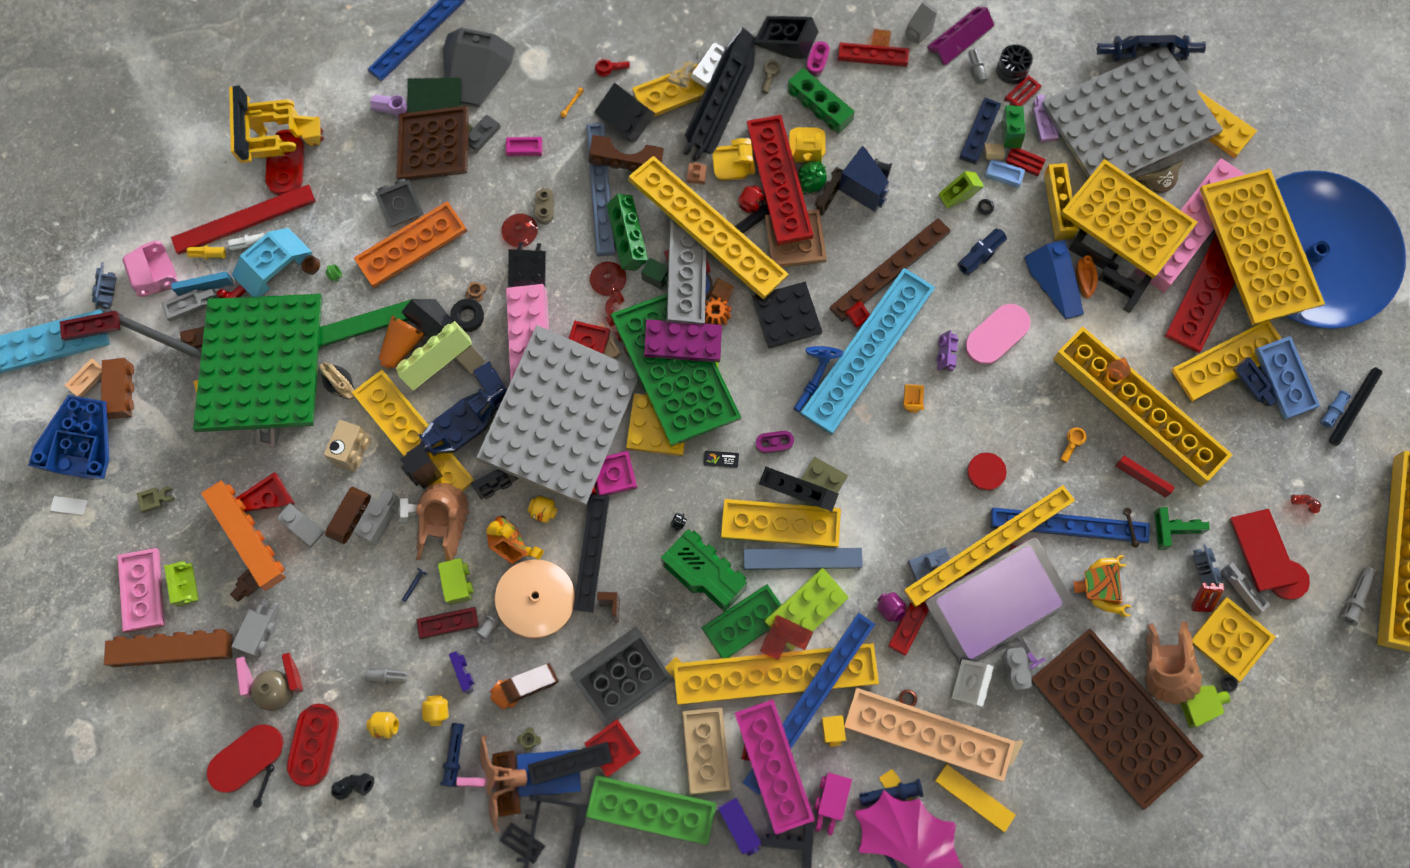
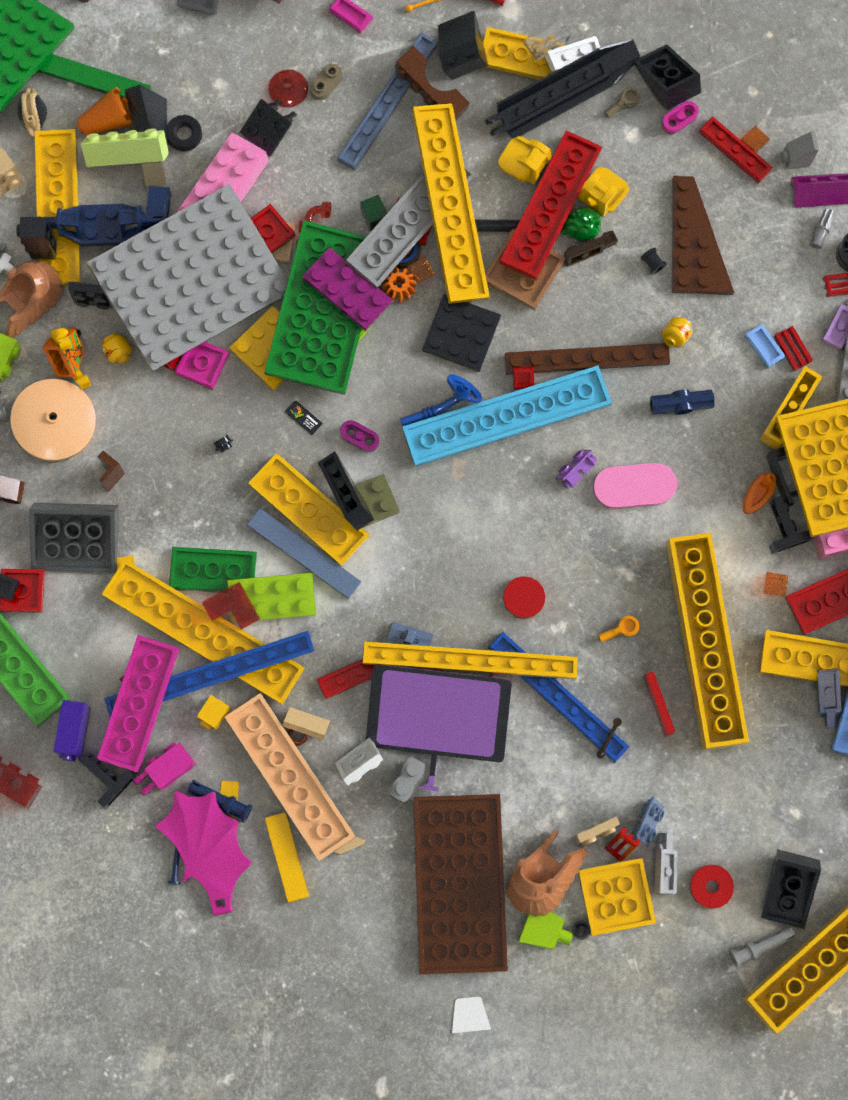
camera: 30 degrees right, 5 degrees up
bright green plate [325,264,342,282] -> none
orange plate [354,201,468,289] -> none
medium nougat plate [466,282,487,302] -> none
black plate [573,494,610,613] -> none
clear red dish [590,261,627,296] -> none
green brick [606,193,648,271] -> none
green piece [660,529,747,612] -> none
tan tile [682,707,731,795] -> none
nougat tile [687,163,707,185] -> none
red head [738,185,765,214] -> none
green brick [787,67,855,134] -> none
dark blue slope [839,146,889,212] -> none
magenta head [877,592,907,622] -> none
light orange bracket [903,384,924,413] -> none
lime slope [938,171,984,208] -> none
dark blue tile [959,98,1001,165] -> none
black piece [977,199,994,215] -> none
tan tile [984,144,1005,160] -> none
green brick [1002,105,1026,148] -> none
blue wedge [1024,240,1084,320] -> none
torso [1074,555,1131,617] -> none
clear orange tile [1106,357,1130,380] -> none
green bracket [1154,507,1210,550] -> none
red tile [1229,509,1299,593] -> none
clear red arm [1291,494,1322,513] -> none
none -> tan tile [283,707,330,740]
none -> white sticker [452,997,491,1033]
none -> tan plate [573,816,620,847]
none -> yellow head [662,317,692,348]
none -> reddish brown wing [672,176,734,295]
none -> black slope [761,849,821,929]
none -> clear orange tile [764,572,788,597]

